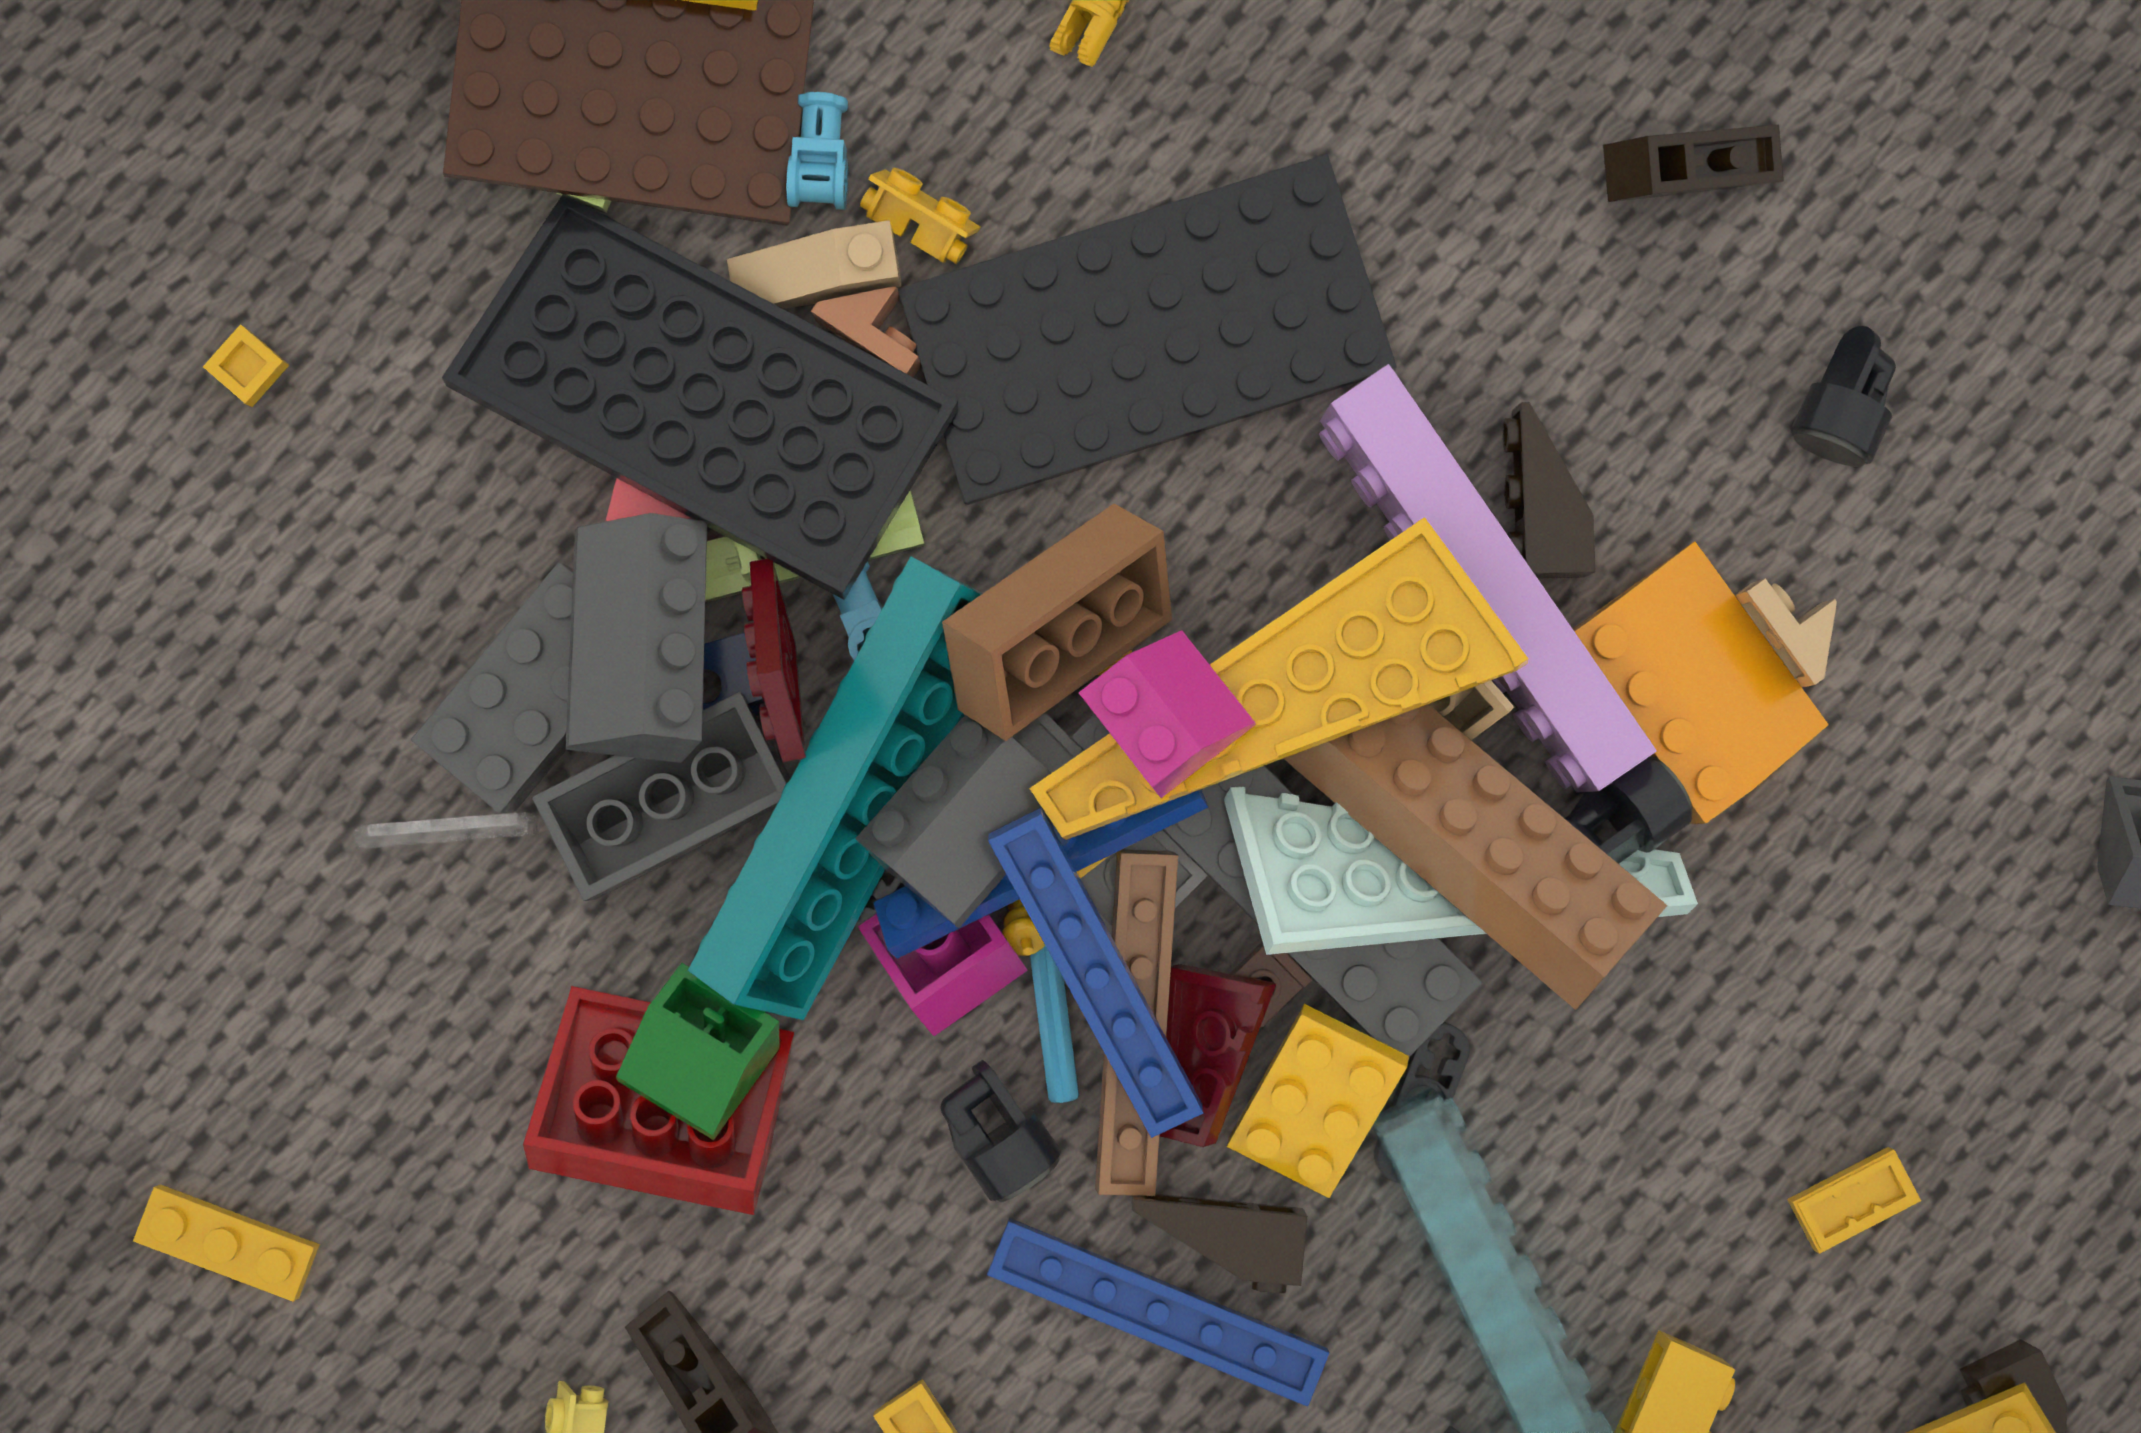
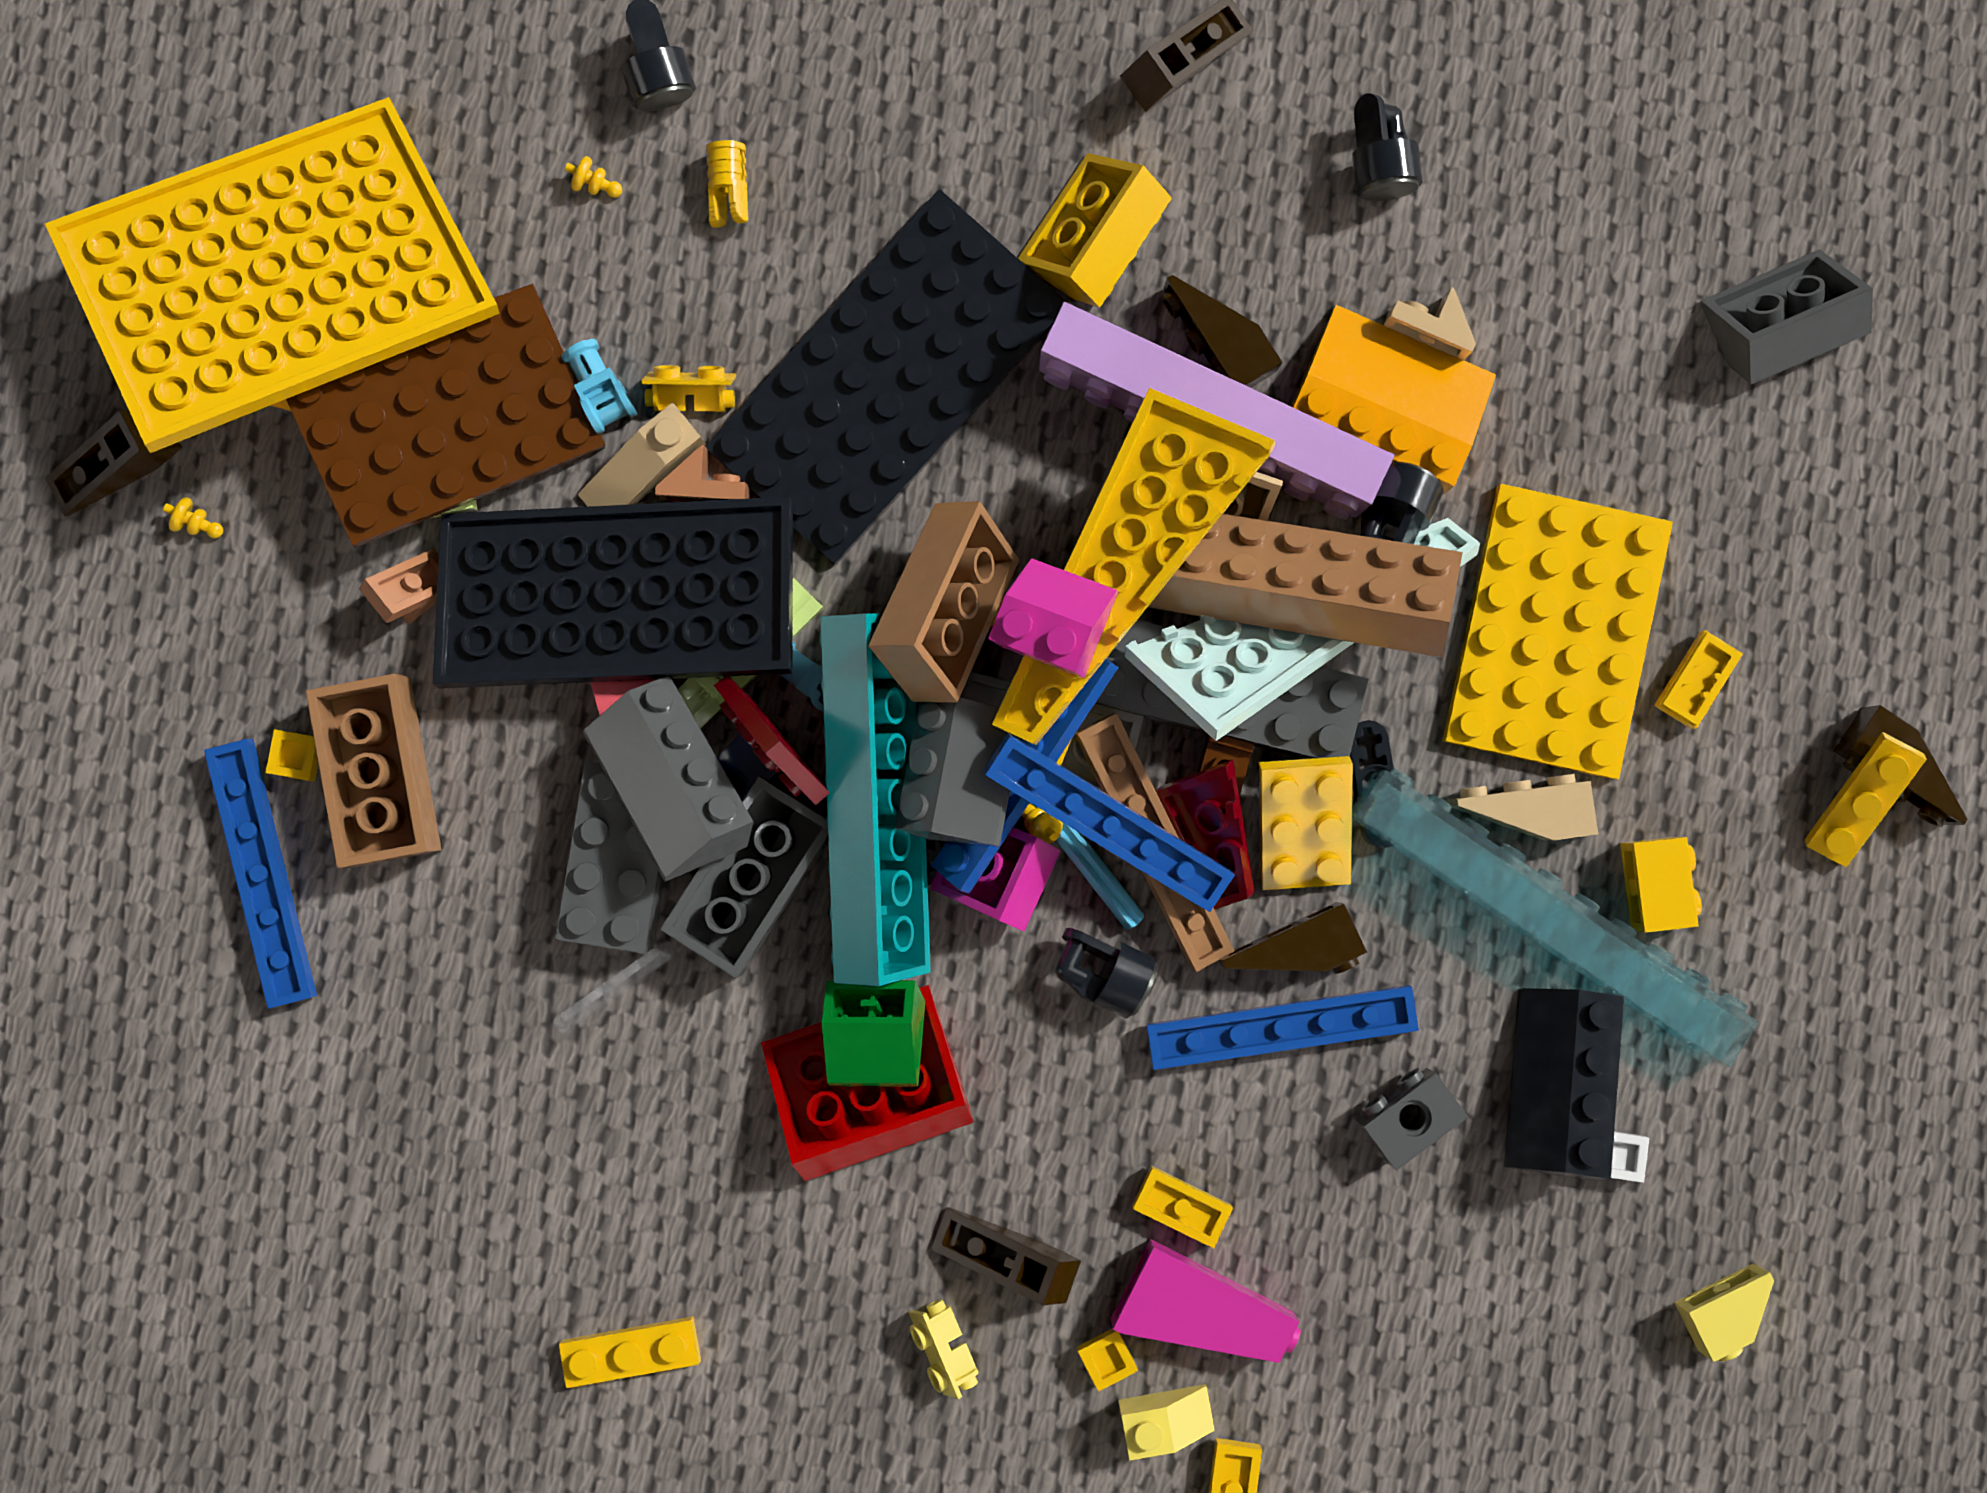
camera: 30 degrees left, 0 degrees up
none -> yellow hair [163,497,223,539]
none -> blue plate [204,739,317,1009]
none -> medium nougat brick [306,674,442,868]
none -> nougat slope [359,549,439,624]
none -> yellow slope [1018,153,1172,307]
none -> yellow plate [1442,484,1673,780]
none -> tan slope [1448,774,1598,840]

